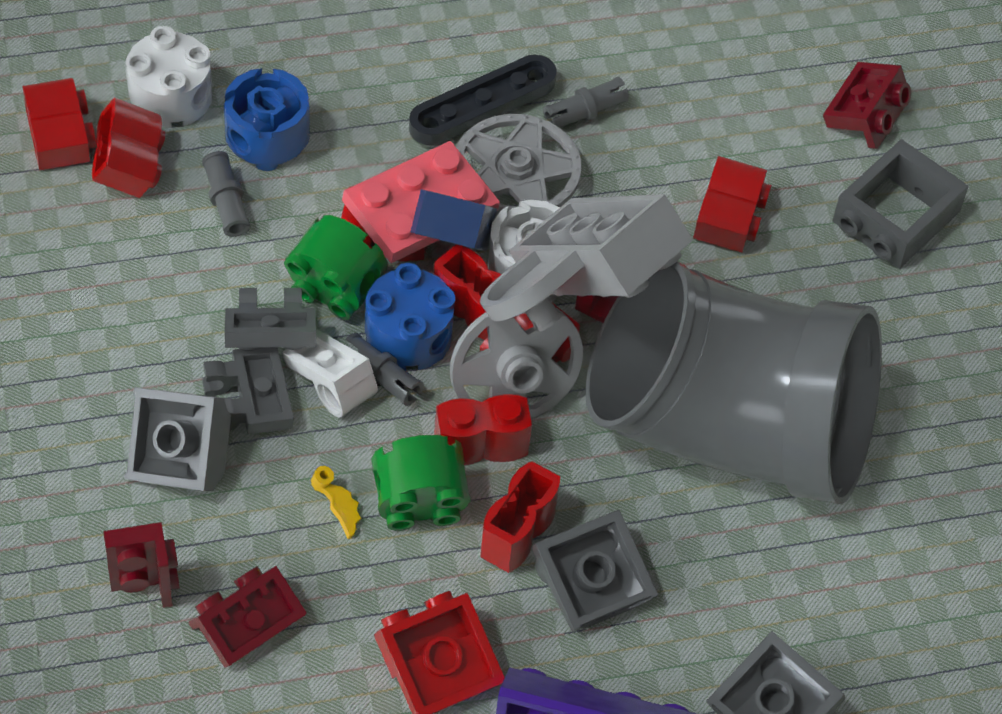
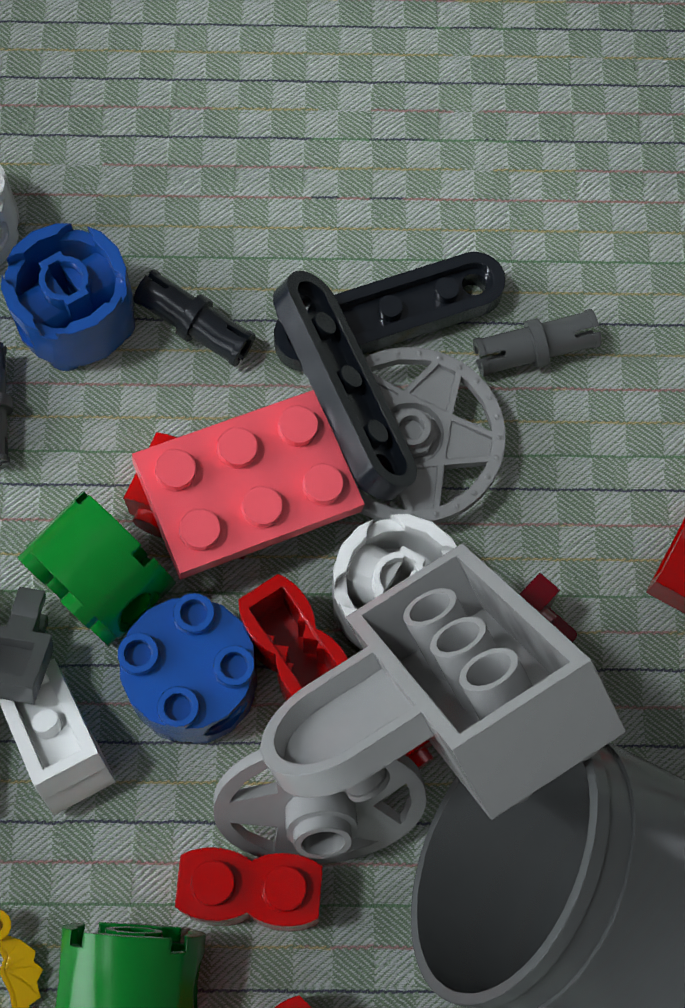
camera: 15 degrees right, 15 degrees up
dark grey pin [342,333,424,406] -> none
dark blue slope [410,189,497,251] -> none
none -> black pin [133,269,256,367]
none -> black plate [273,271,417,500]

